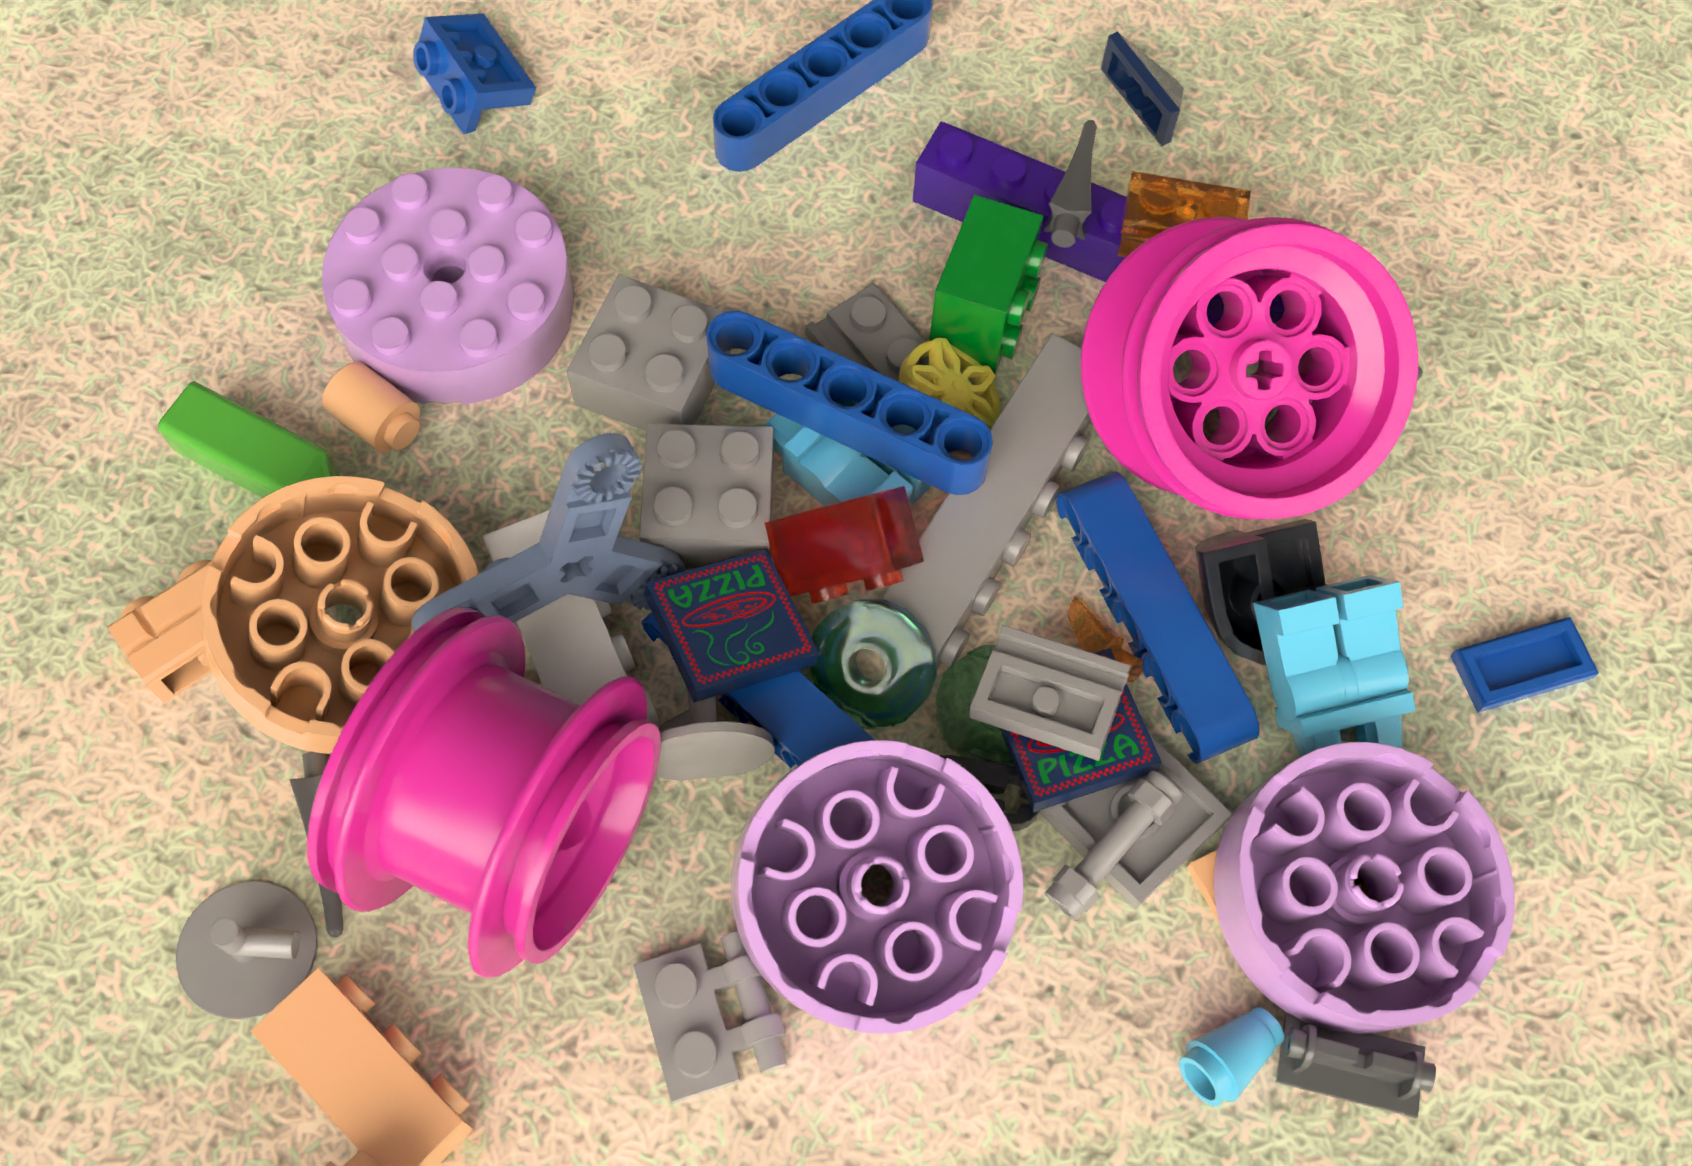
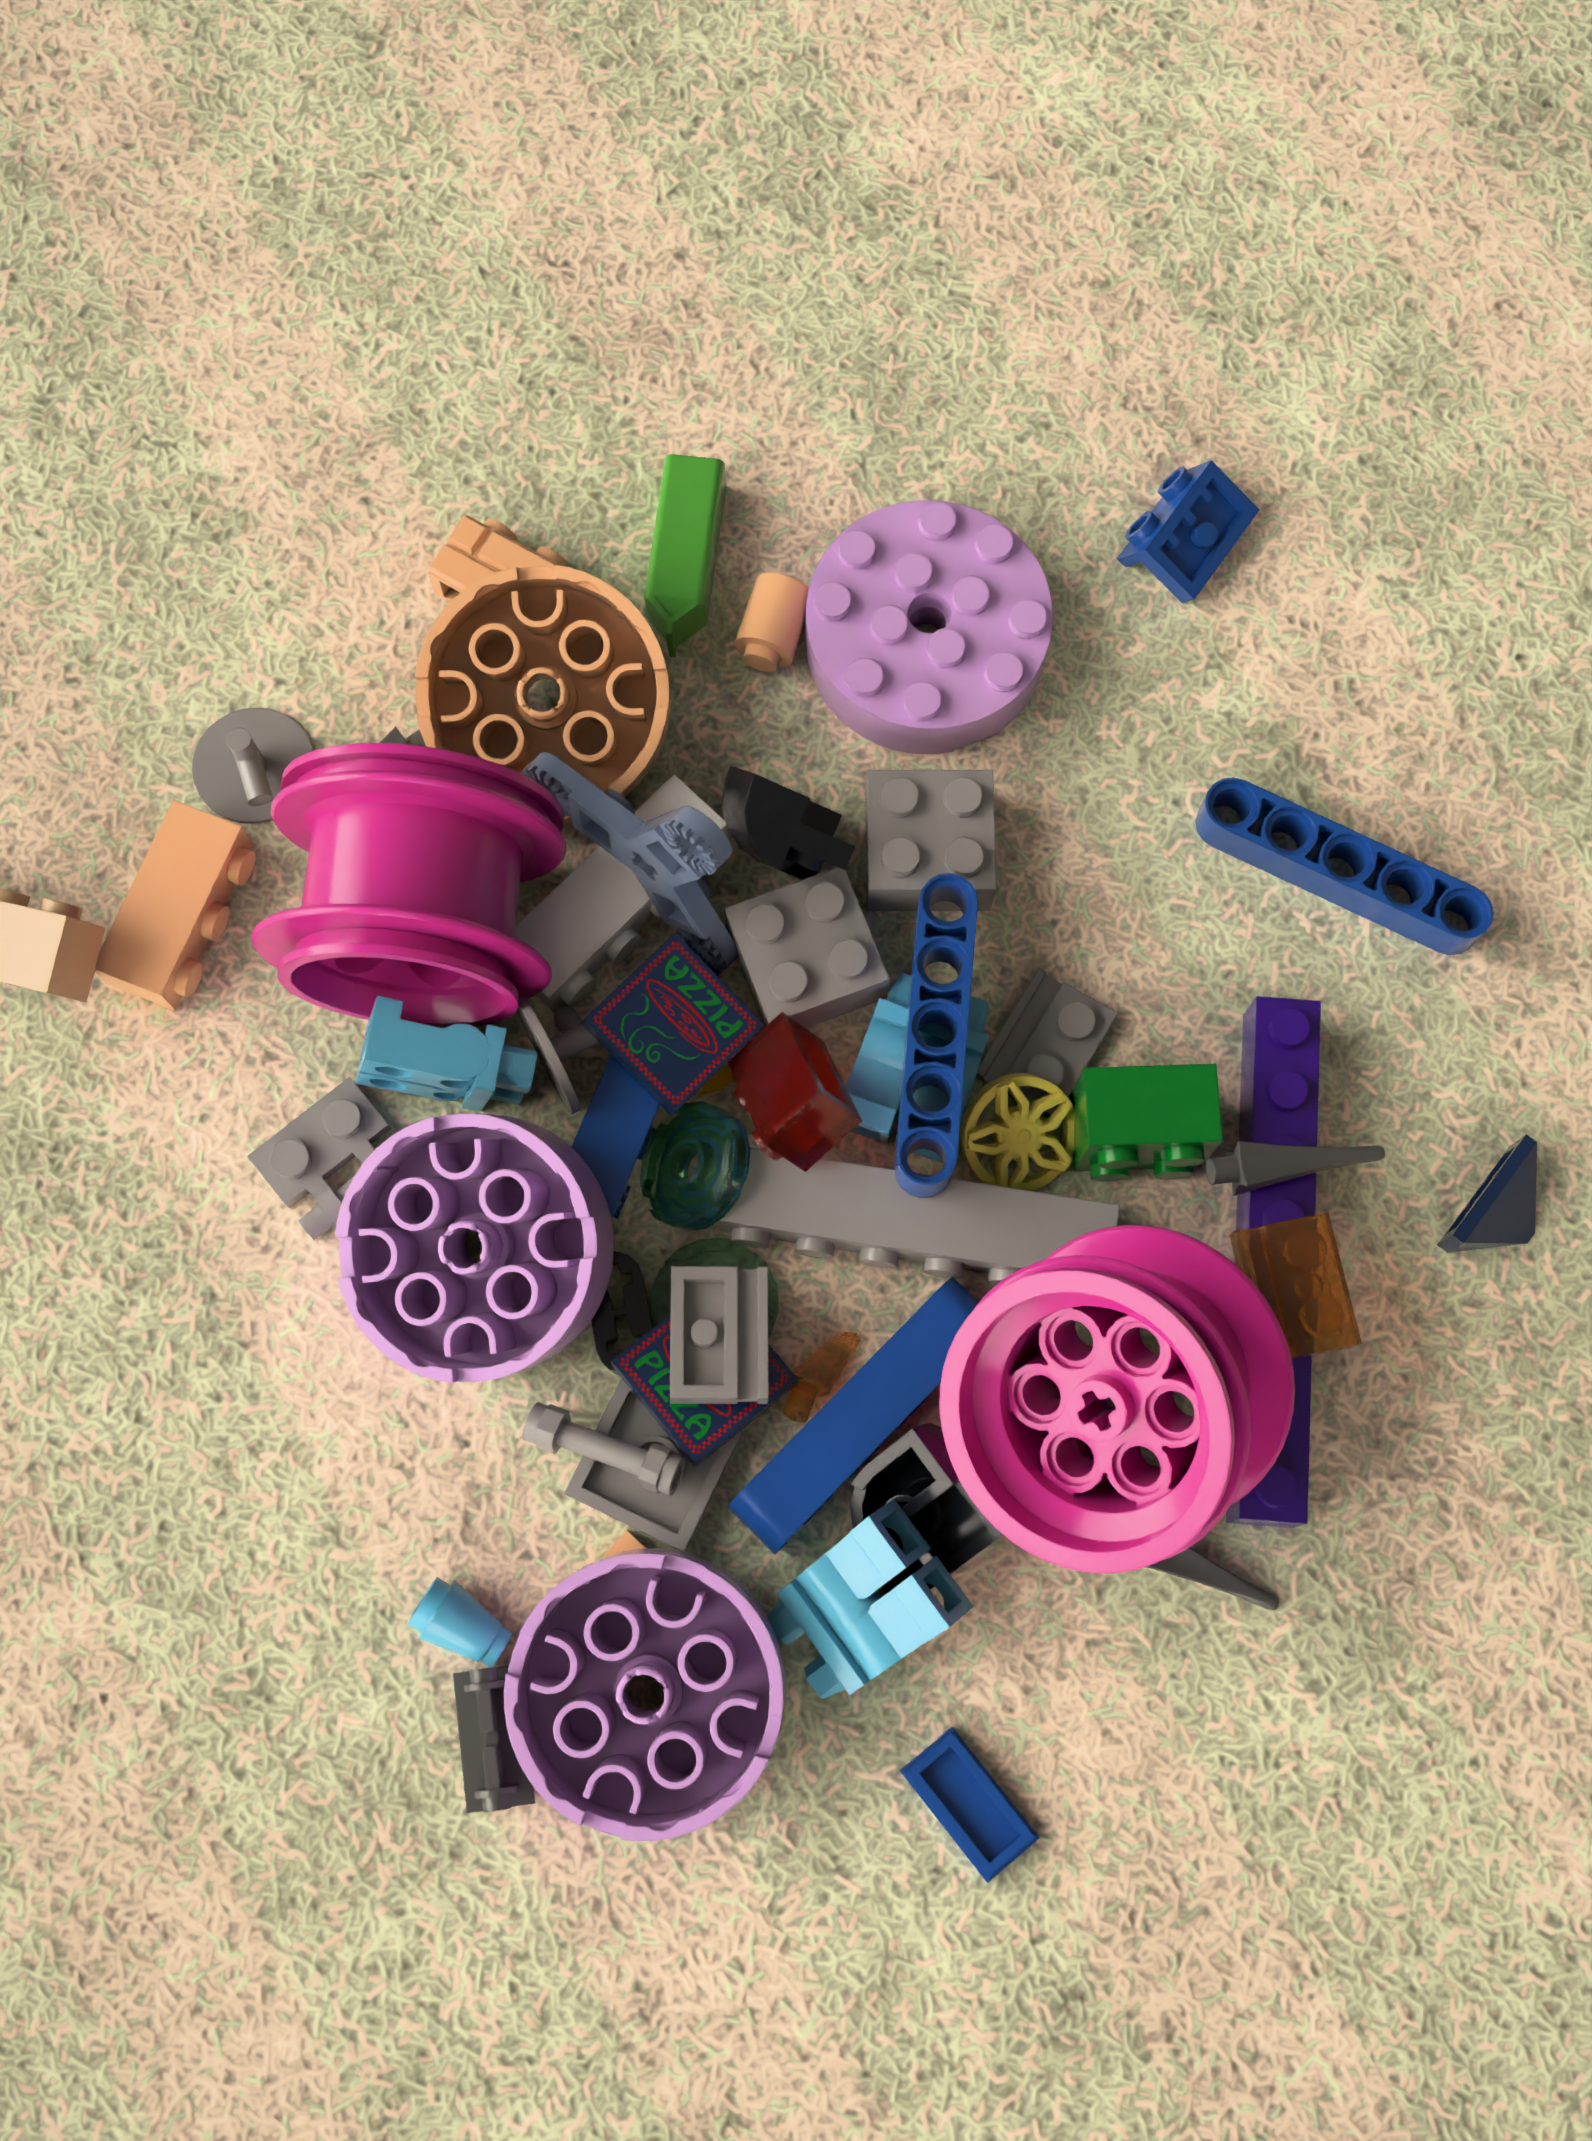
camera: 70 degrees right, 10 degrees up
none -> medium azure hips [355,996,538,1111]
none -> black brick [721,766,855,880]

